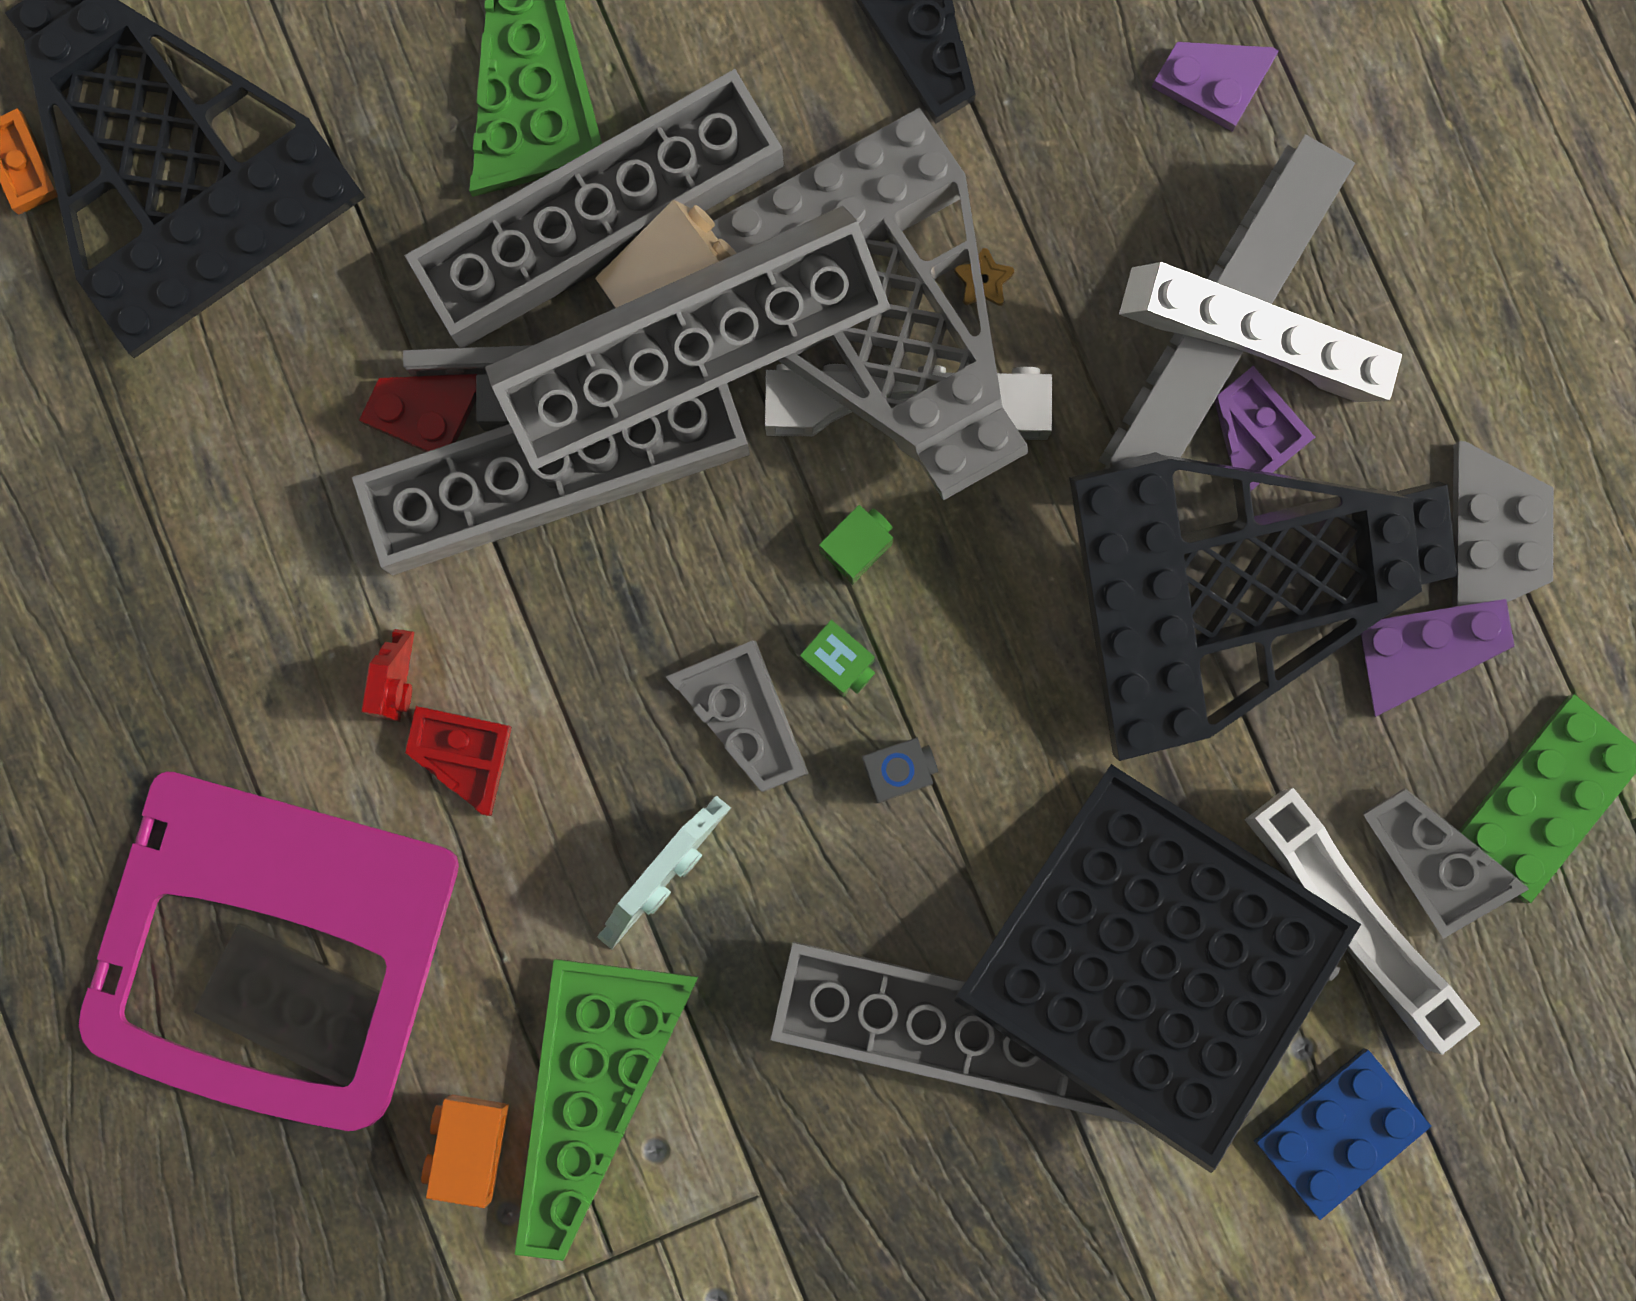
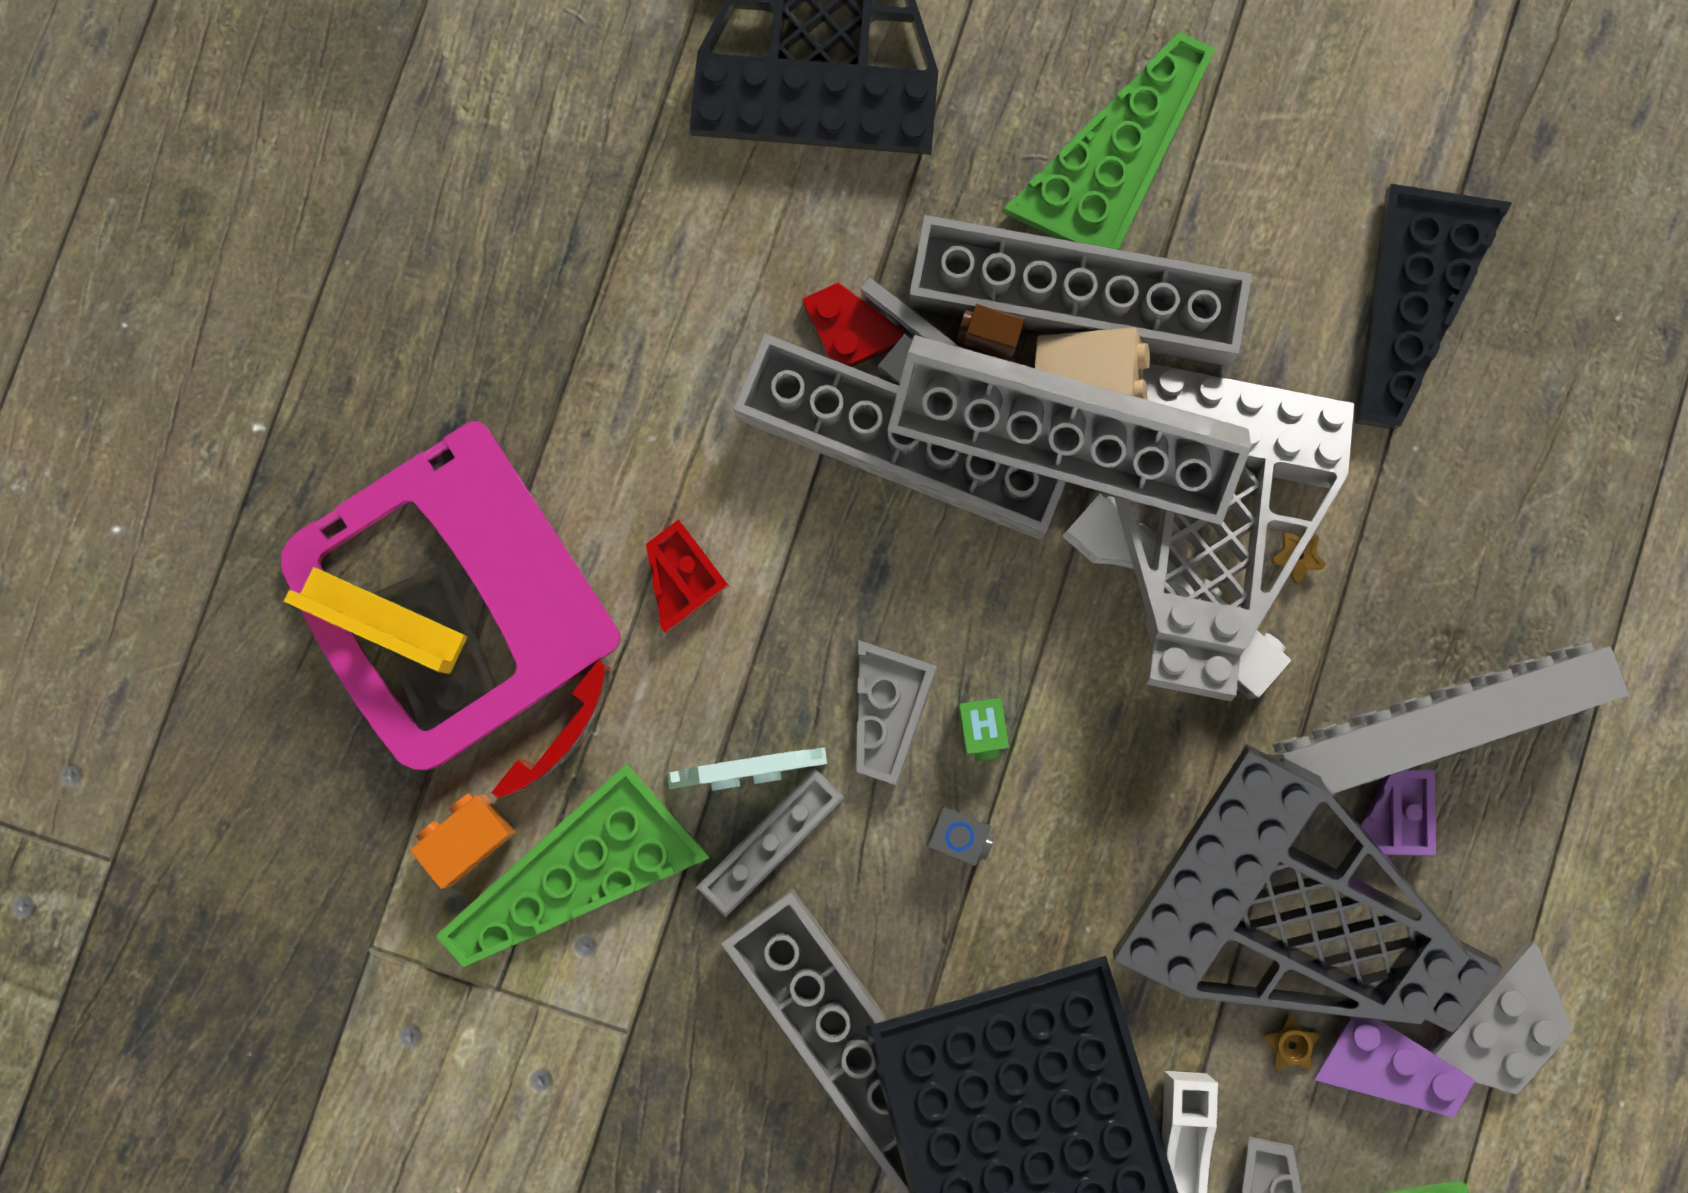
camera: 40 degrees right, 0 degrees up
red wing [361,629,415,722] -> none
bright green brick [819,505,893,585] -> none
white arch [1119,262,1402,402] -> none
medium lavender wing [1152,42,1279,132] -> none
none -> yellow fence [284,567,468,674]
none -> red slope [491,660,611,798]
none -> light grey tile [696,768,845,918]
none -> reddish brown brick [956,304,1025,362]
none -> pearl gold plate [1264,1016,1320,1070]

